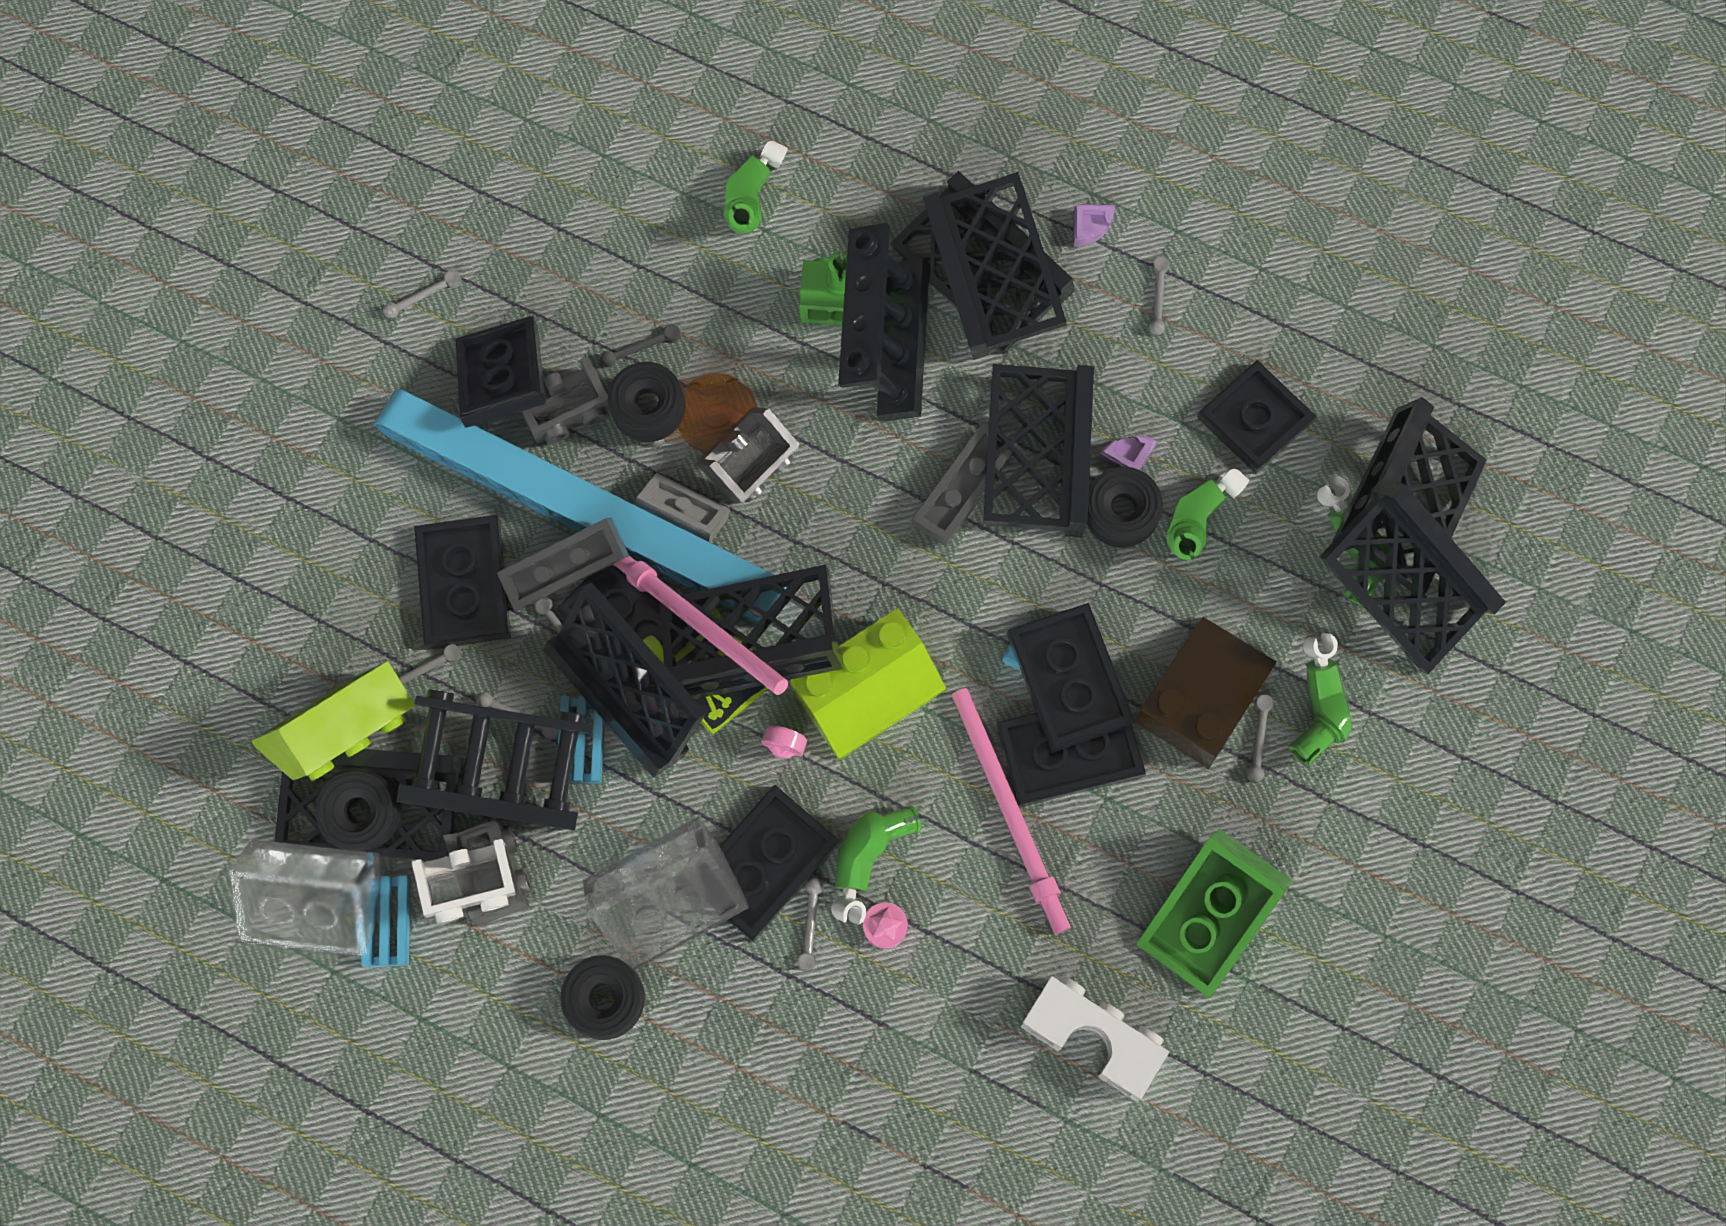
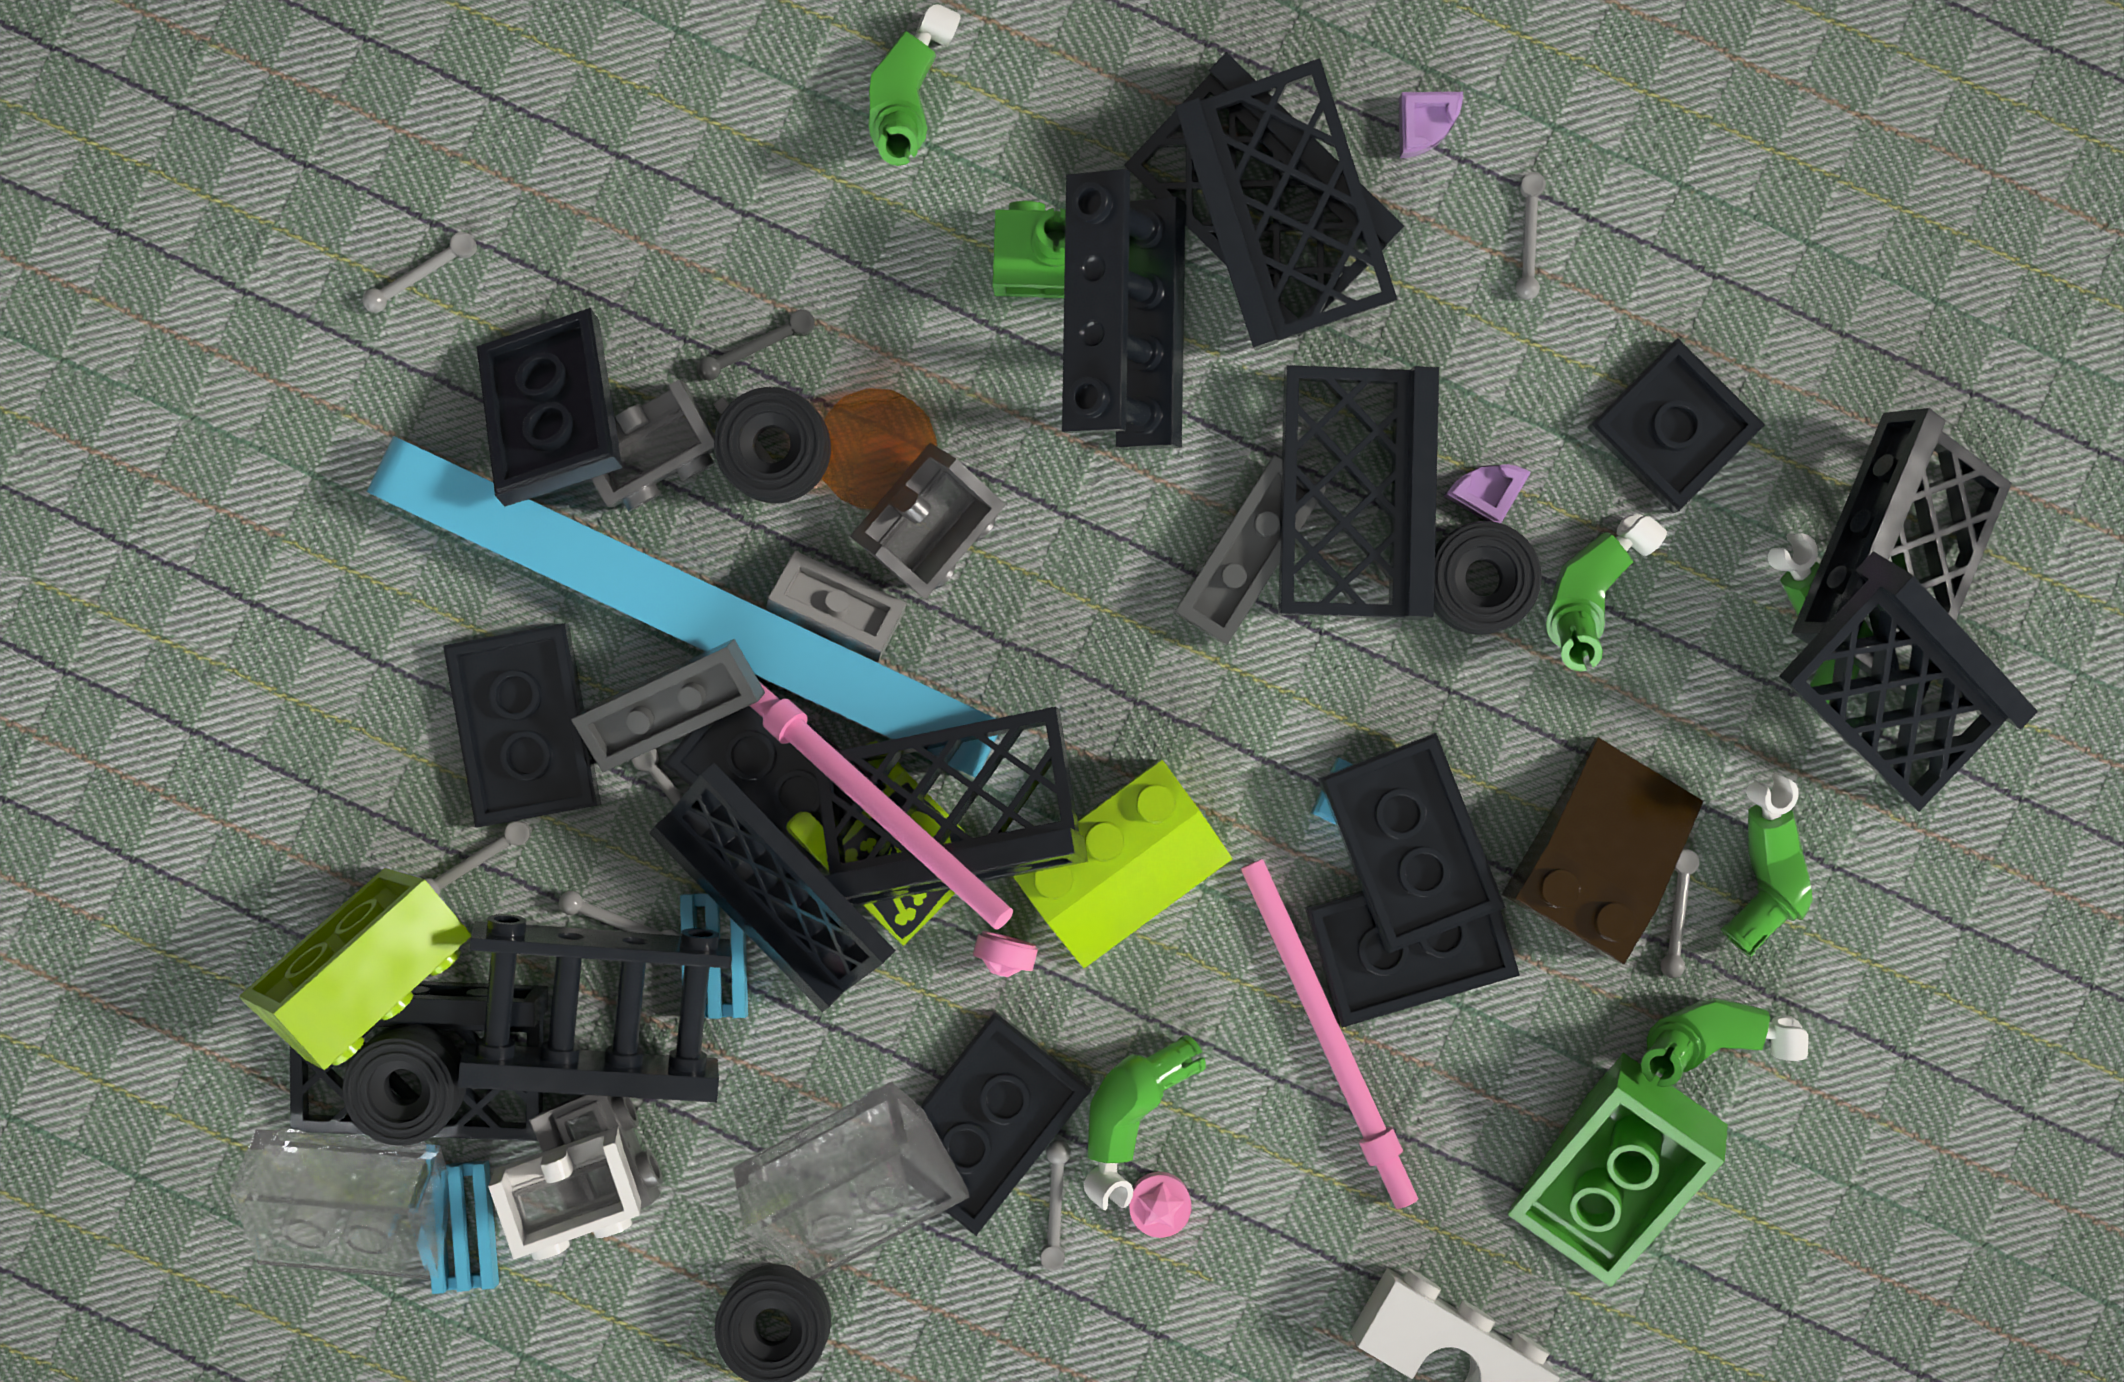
camera: 10 degrees left, 15 degrees up
none -> bright green arm [1641,997,1808,1087]

